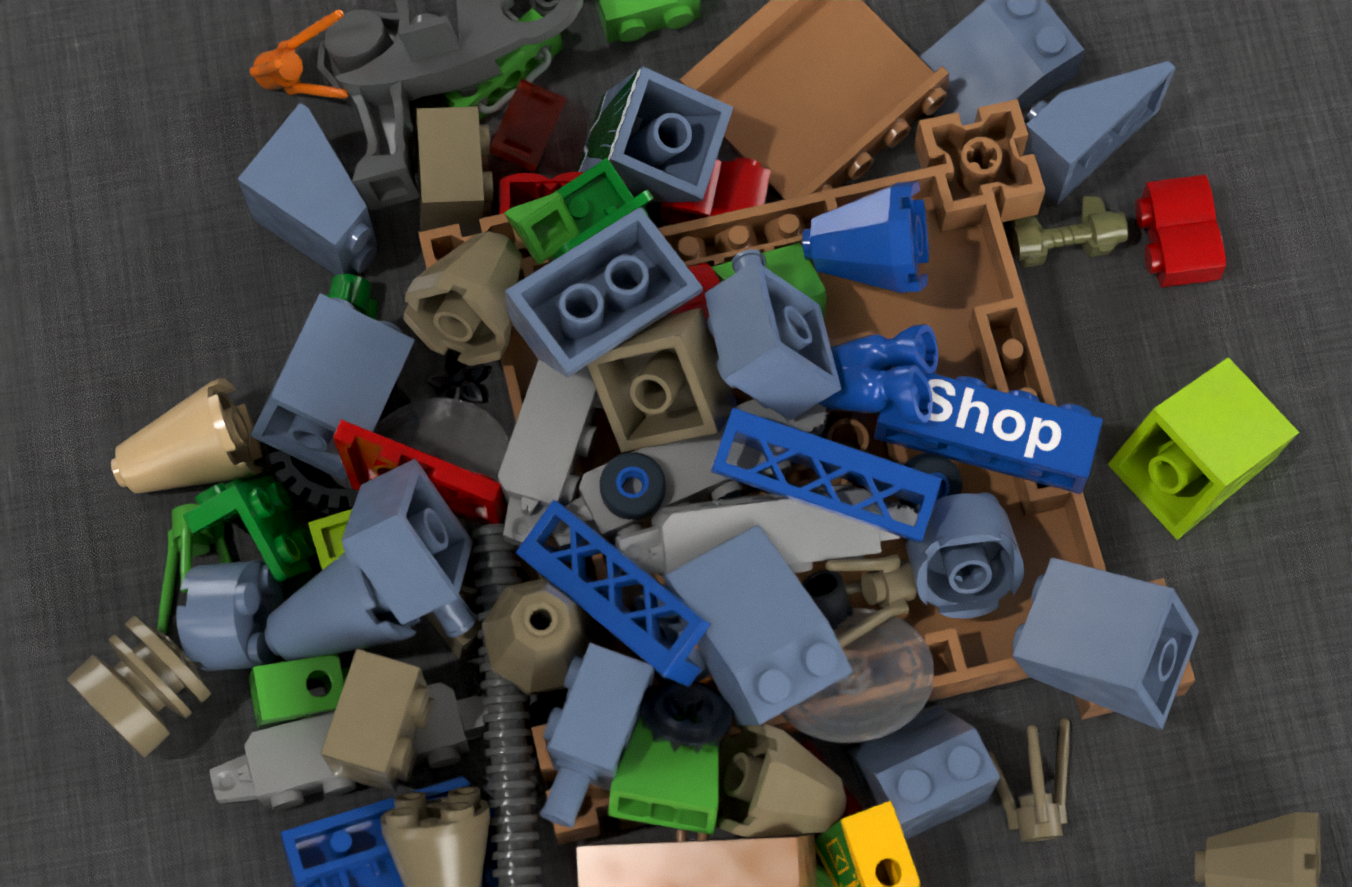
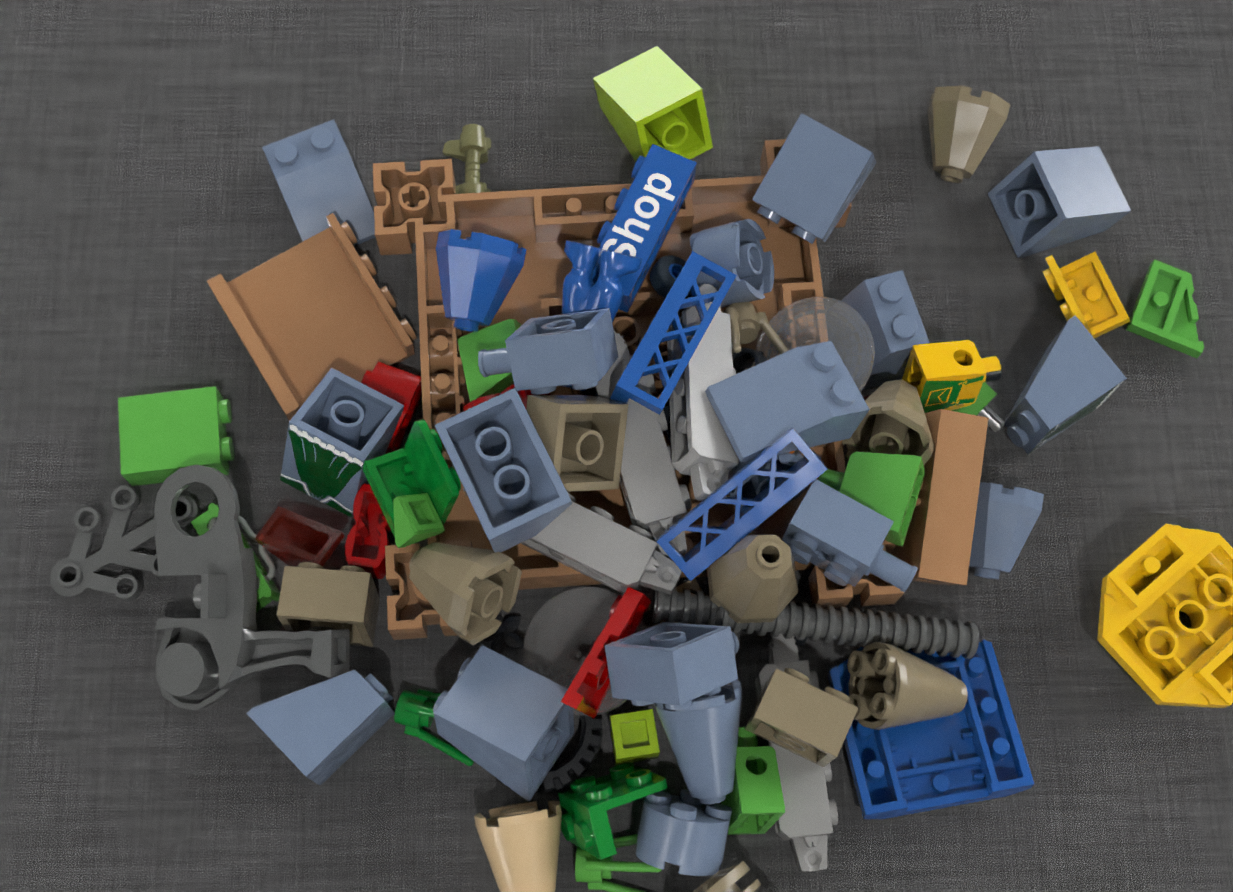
camera: 85 degrees left, 0 degrees up
orange plant [250,9,348,99] -> none
black wheel [600,452,666,520] -> none
black gear [642,681,732,754] -> none
dark tan plant [988,717,1070,842] -> none
sand blue slope [1023,61,1176,205] -> none
red brick [1135,174,1226,288] -> none

